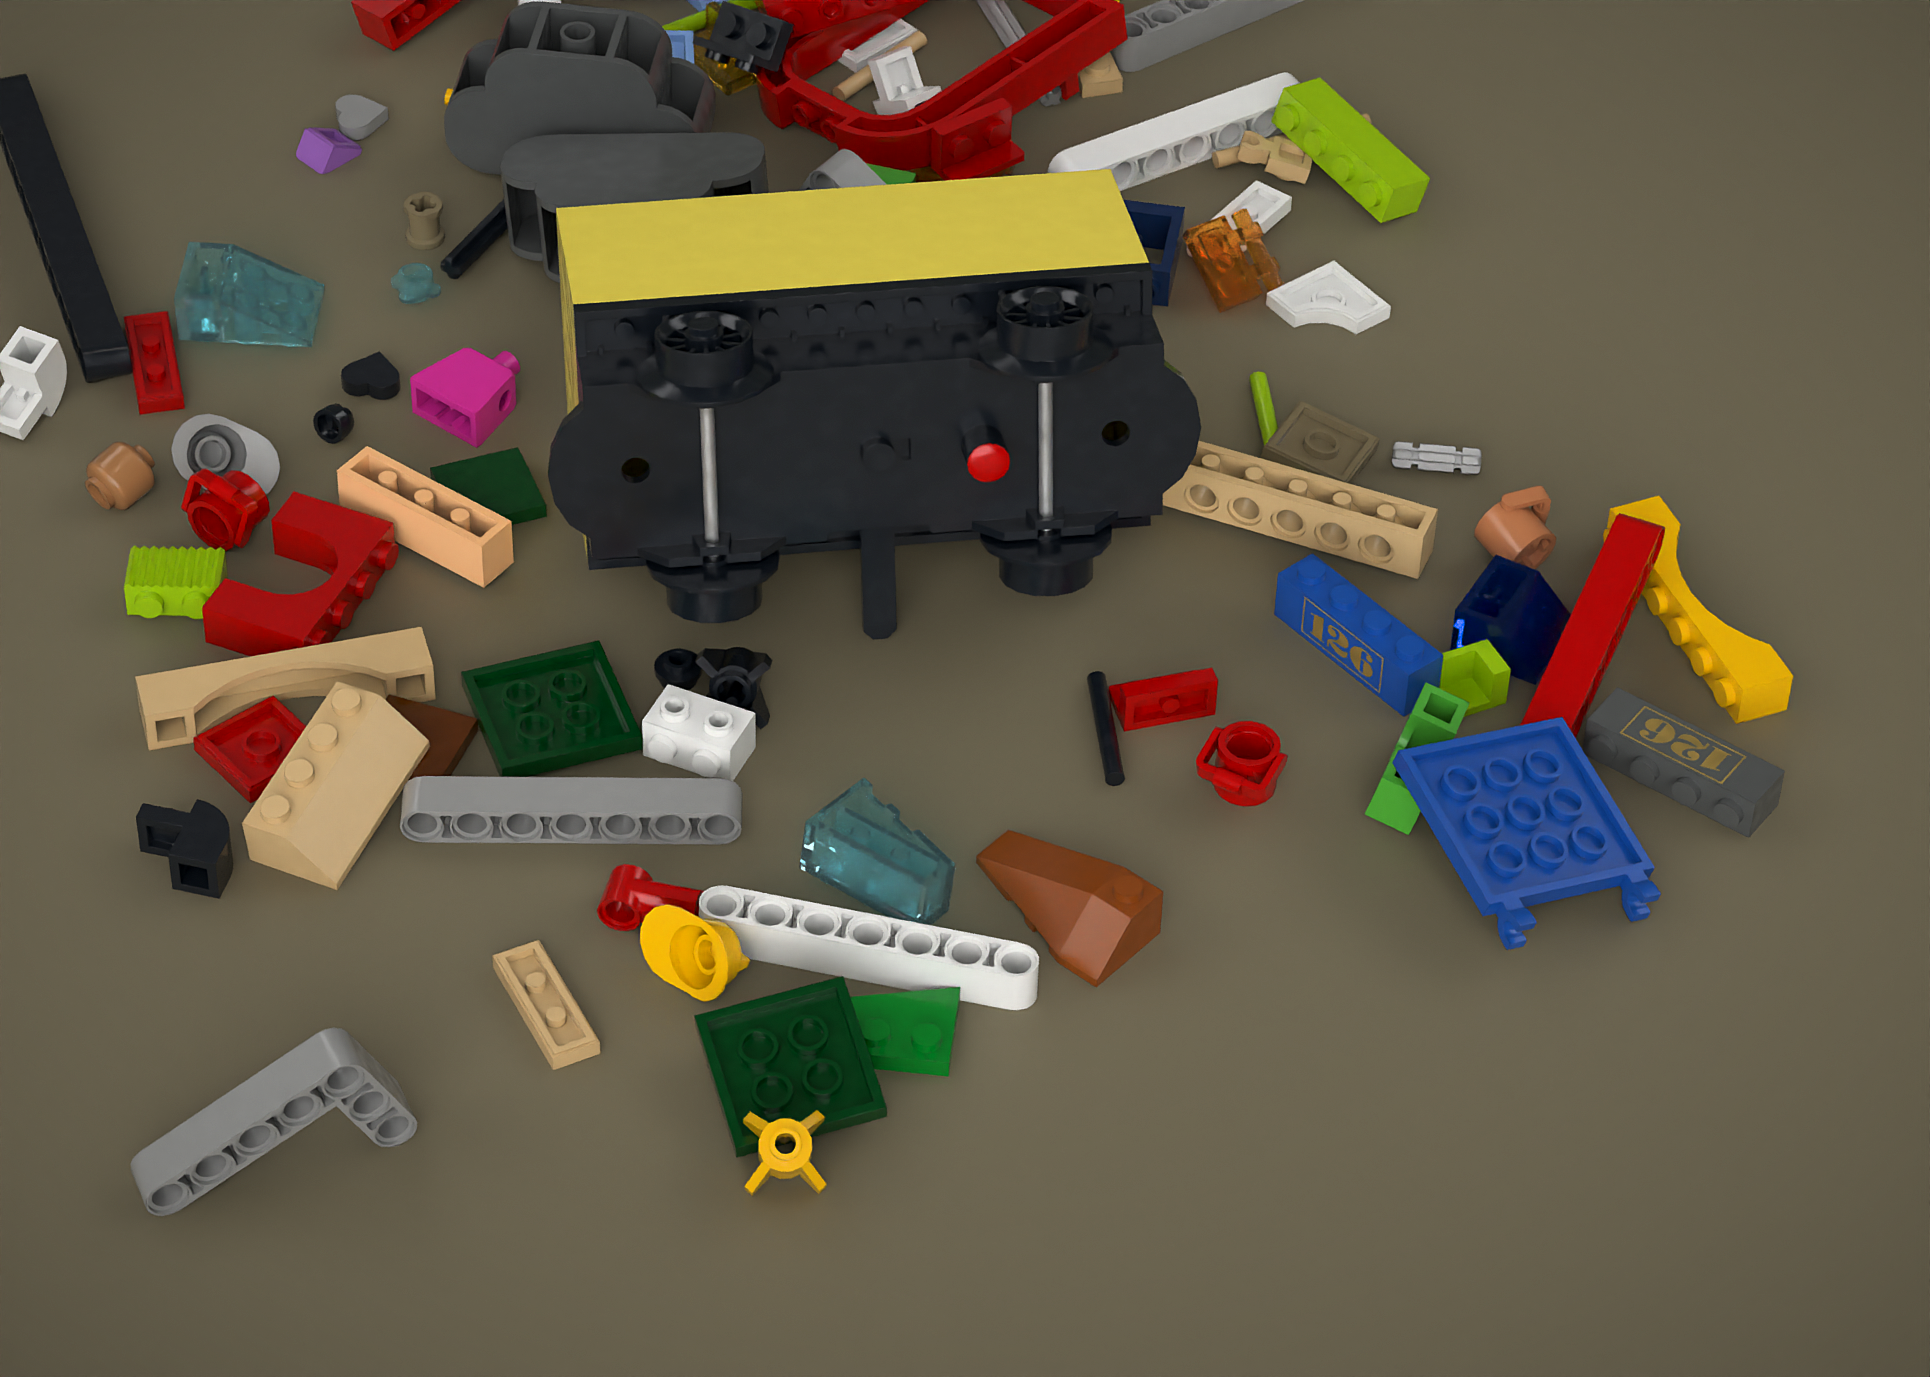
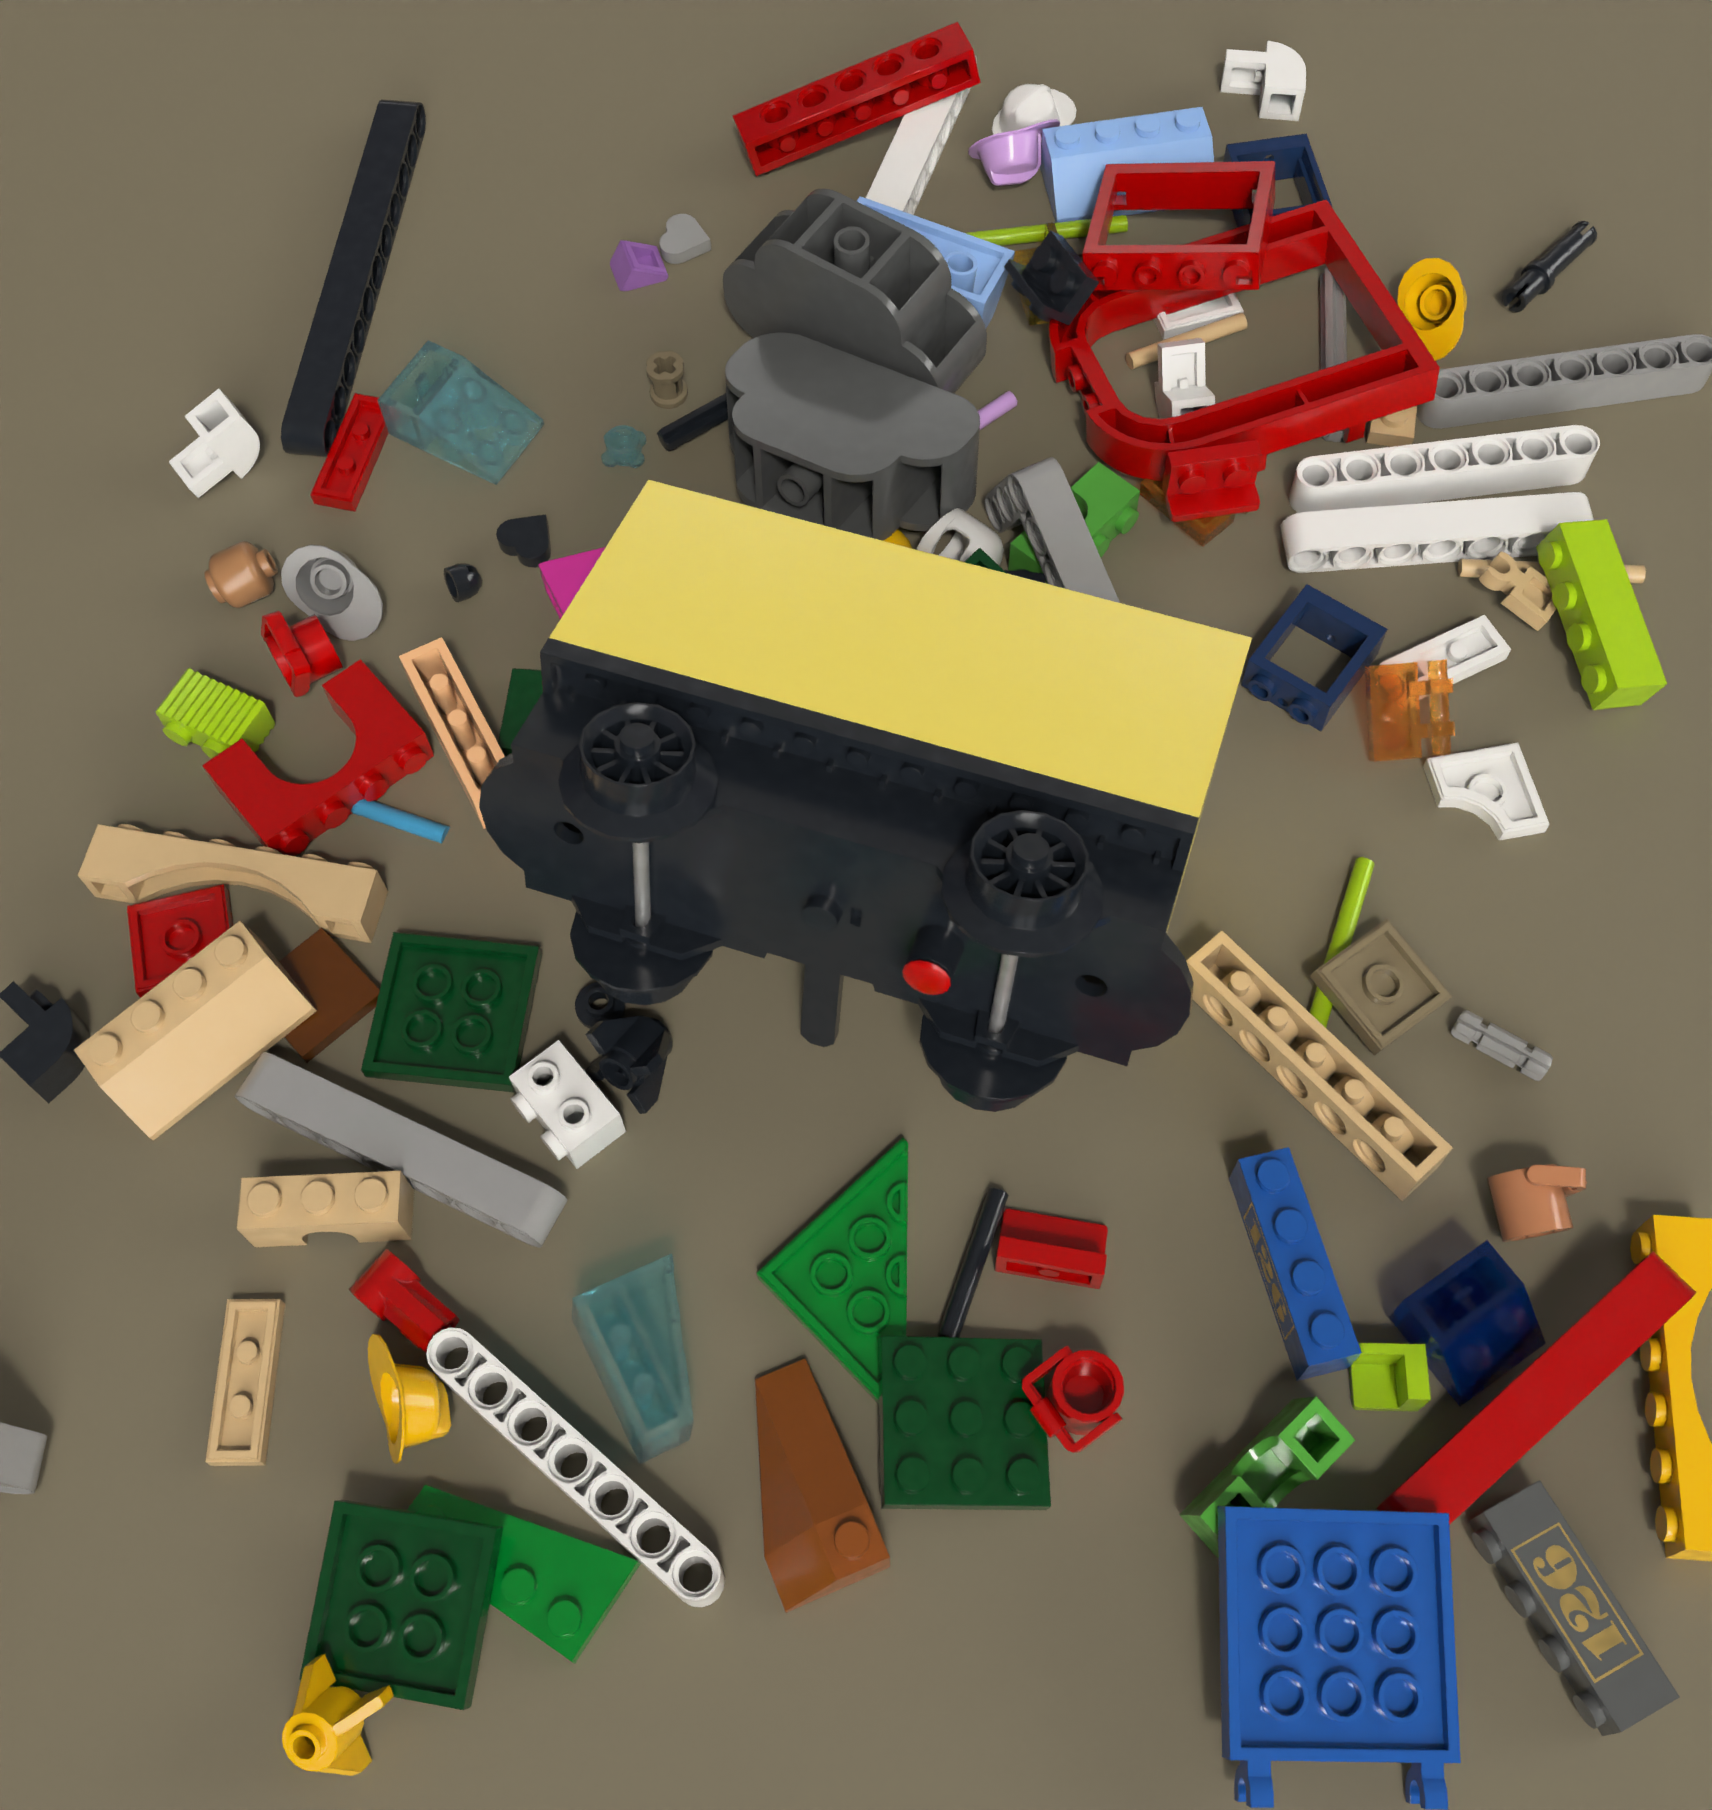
camera: 30 degrees right, 20 degrees up
none -> tan arch [237,1170,414,1247]
none -> dark azure bar [351,799,450,843]
none -> green tile [756,1138,908,1404]
none -> dark green plate [878,1336,1051,1510]
none -> white beam [1289,425,1600,513]

